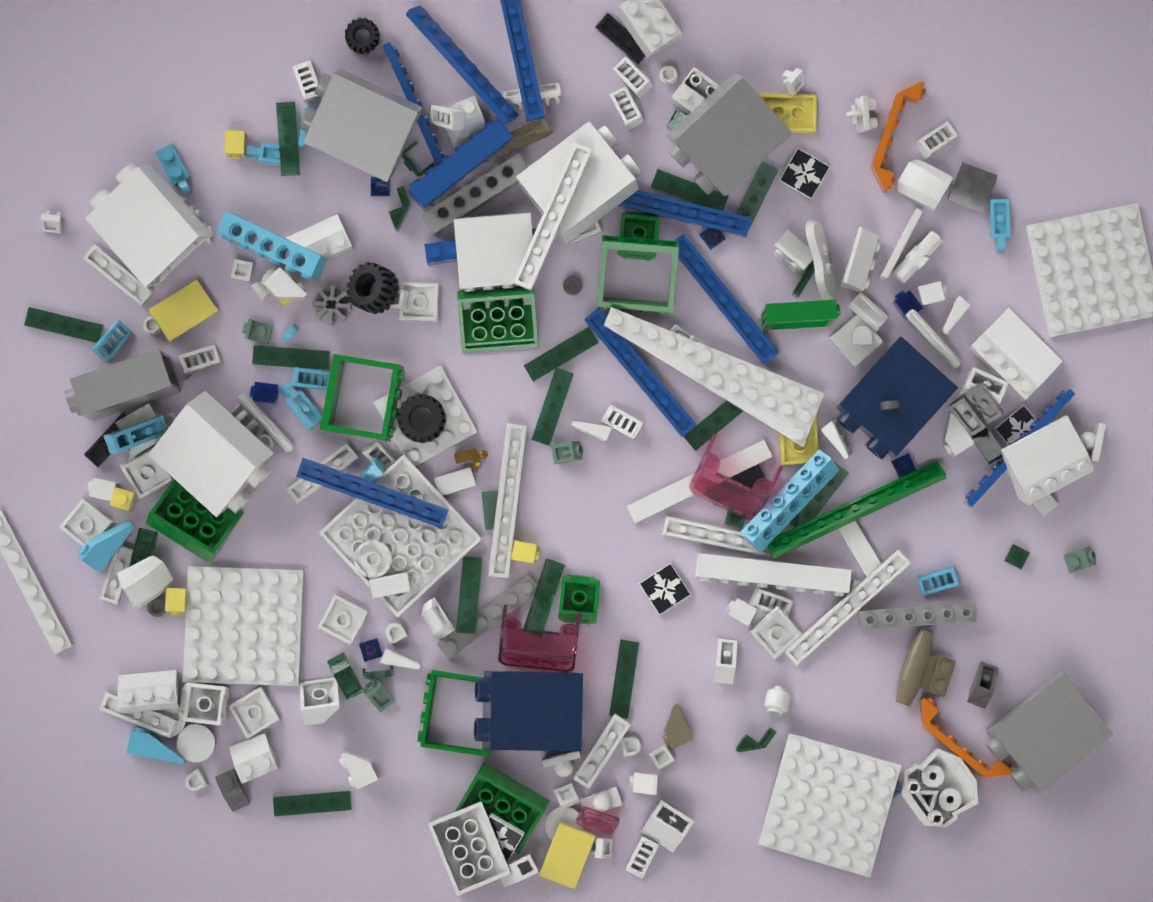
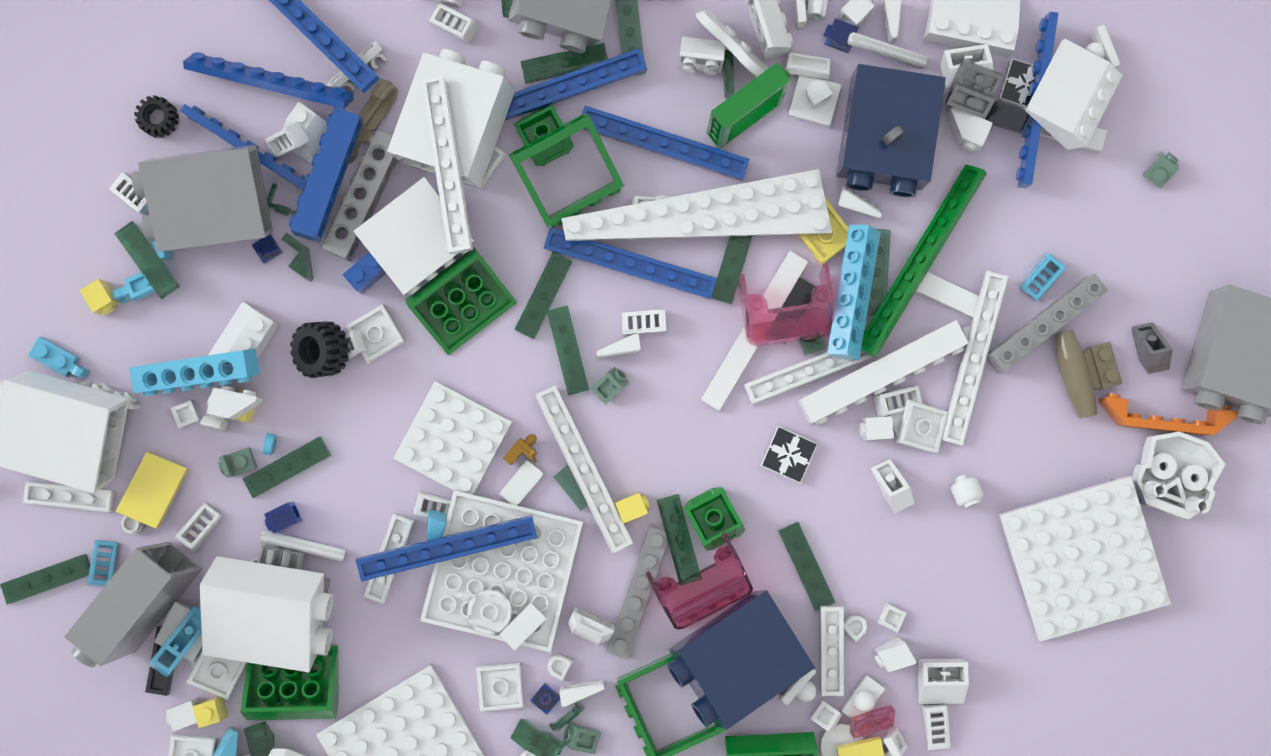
camera: 25 degrees left, 0 degrees up
white plate [257,433,274,450] -> none
medium azure plate [279,381,322,431] -> none
medium azure slope [291,367,330,391] -> none
light grey gear [312,285,352,326] -> none
green window [320,354,405,442] -> none
black tyre [397,394,446,443] -> none
clear green tile [456,556,483,635] -> none
flat silver tile [563,276,582,296] -> none
dark tan slope [662,704,693,749] -> none
clear blue tile [699,228,726,250] -> none
clear green slope [735,727,777,752] -> none
clear blue tile [891,453,916,478] -> none
clear green plate [1004,544,1030,570] -> none

